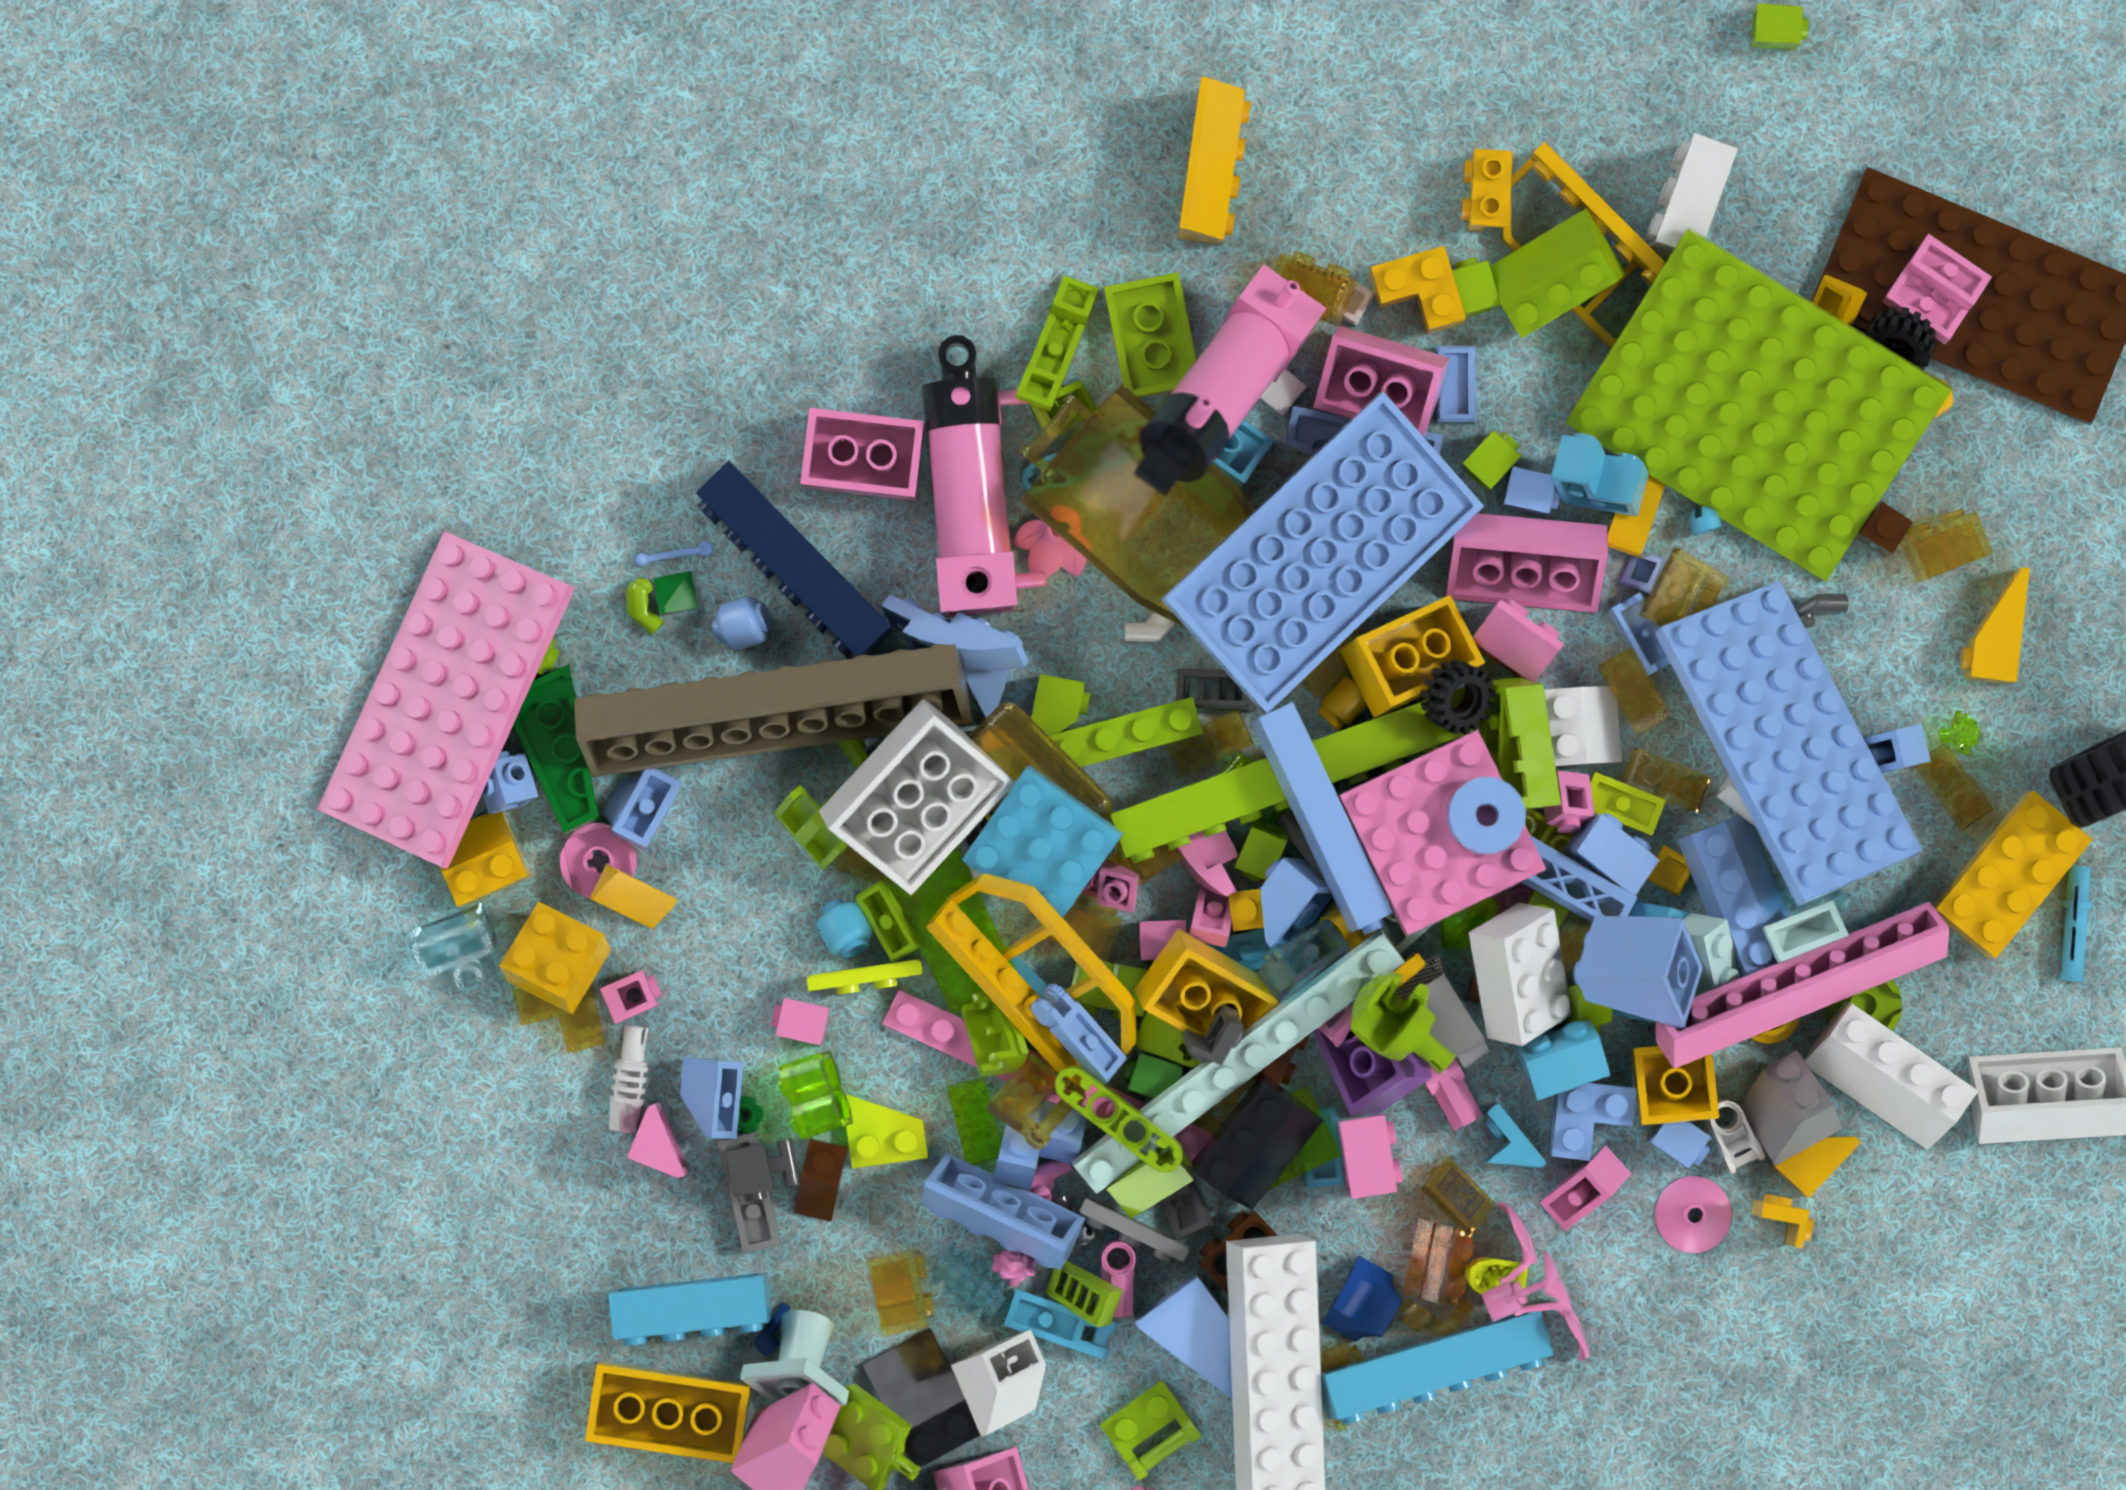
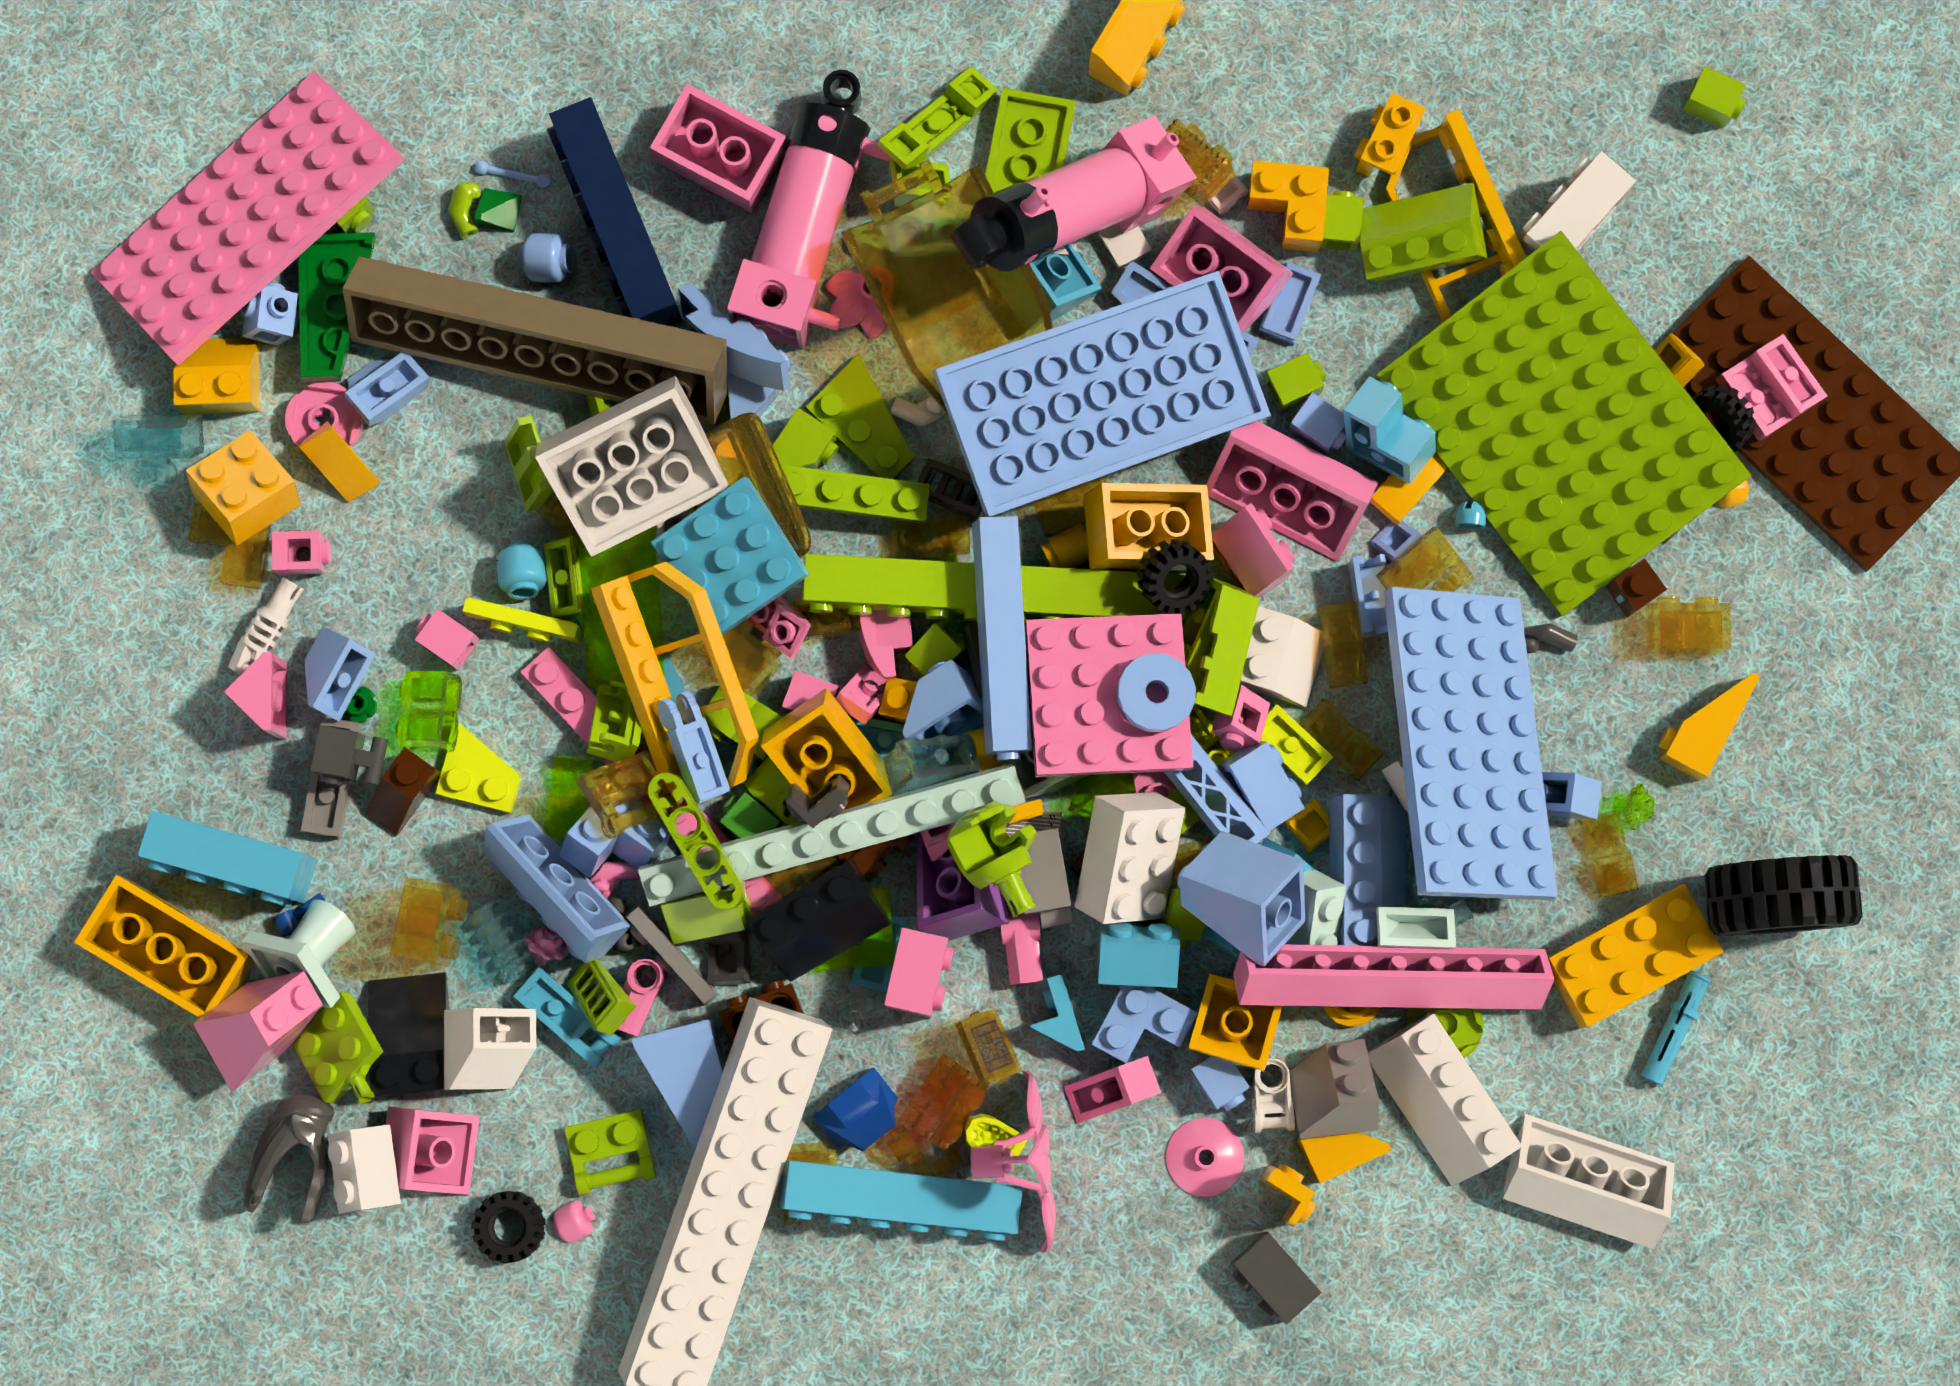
camera: 25 degrees right, 5 degrees down
none -> lime wing [806,353,914,479]
none -> dark grey brick [1231,1231,1322,1325]

